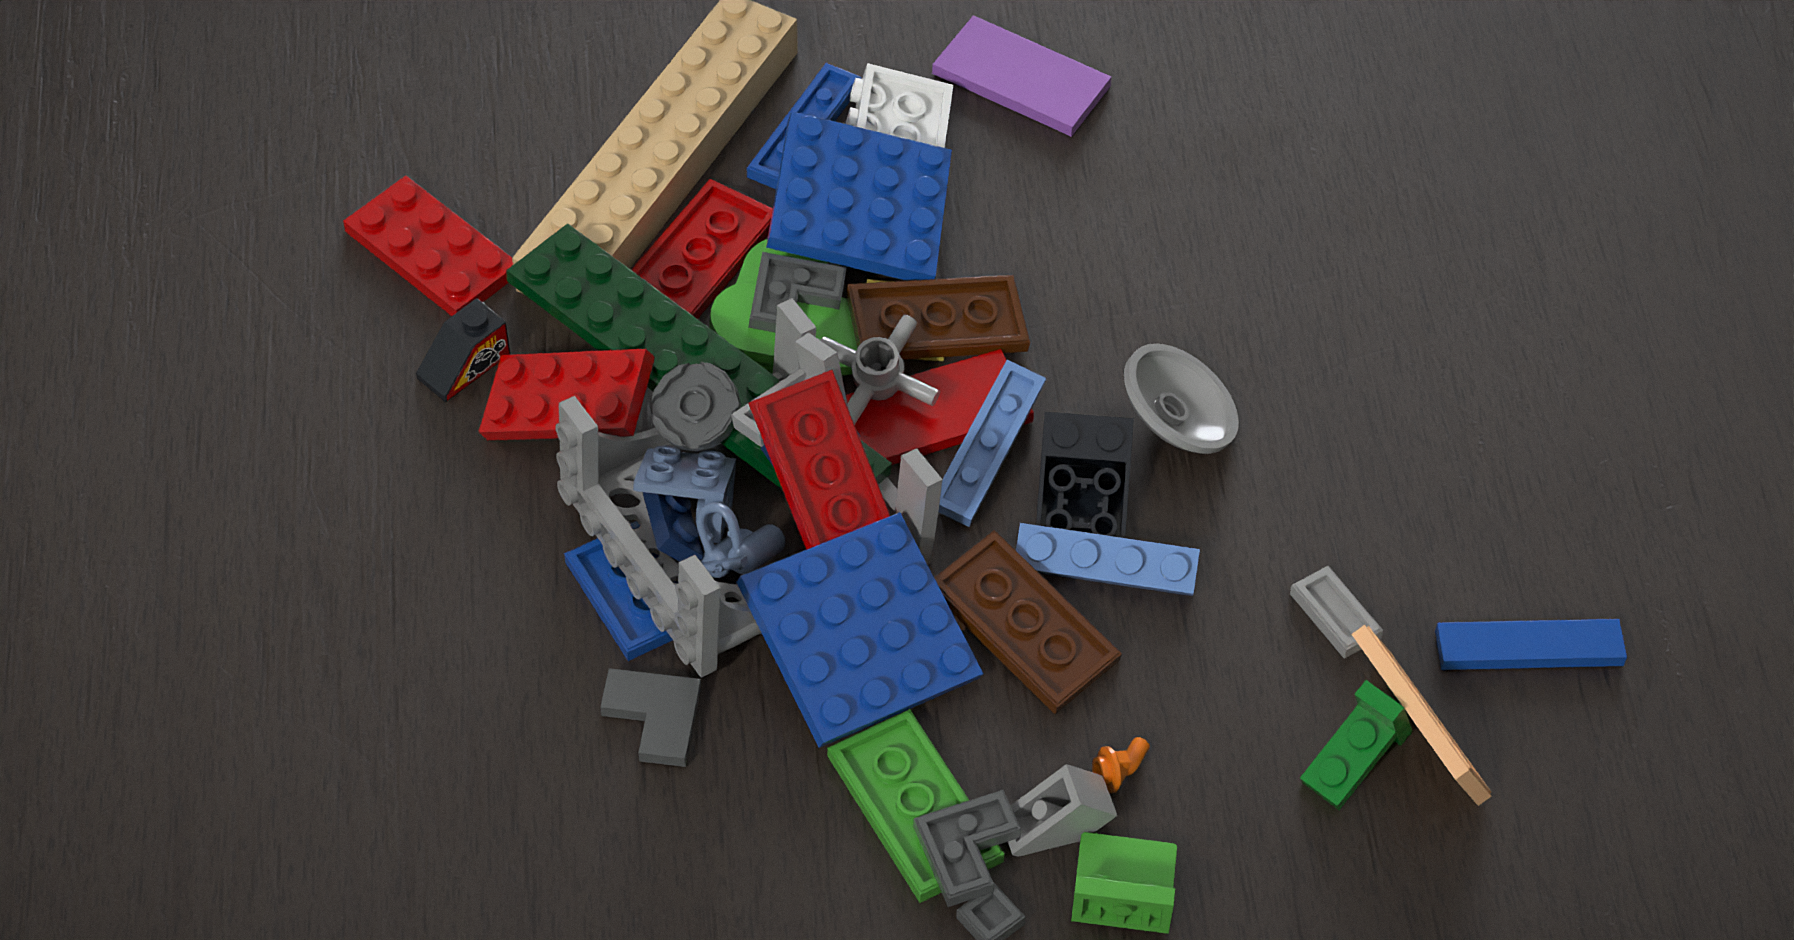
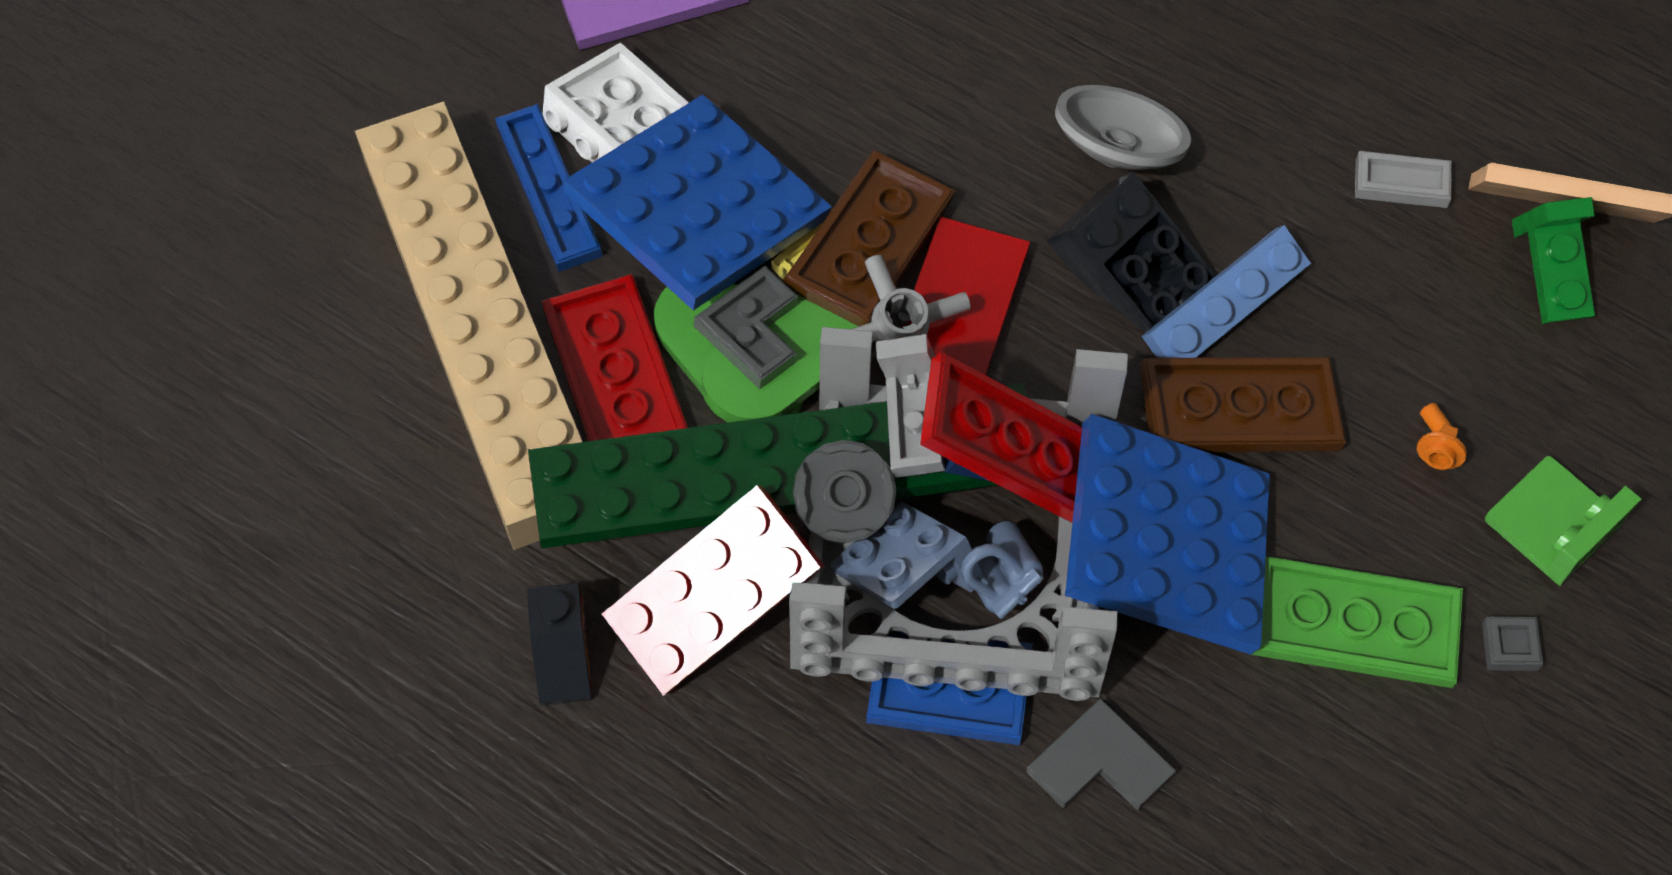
camera: 50 degrees left, 10 degrees up
red plate [343,176,513,316] -> none
dark blue plate [643,492,704,562] -> none
dark grey tile [913,790,1021,907] -> none
medium blue plate [938,360,1046,527] -> none
light grey slope [1008,764,1118,857] -> none
blue tile [1435,619,1627,670] -> none

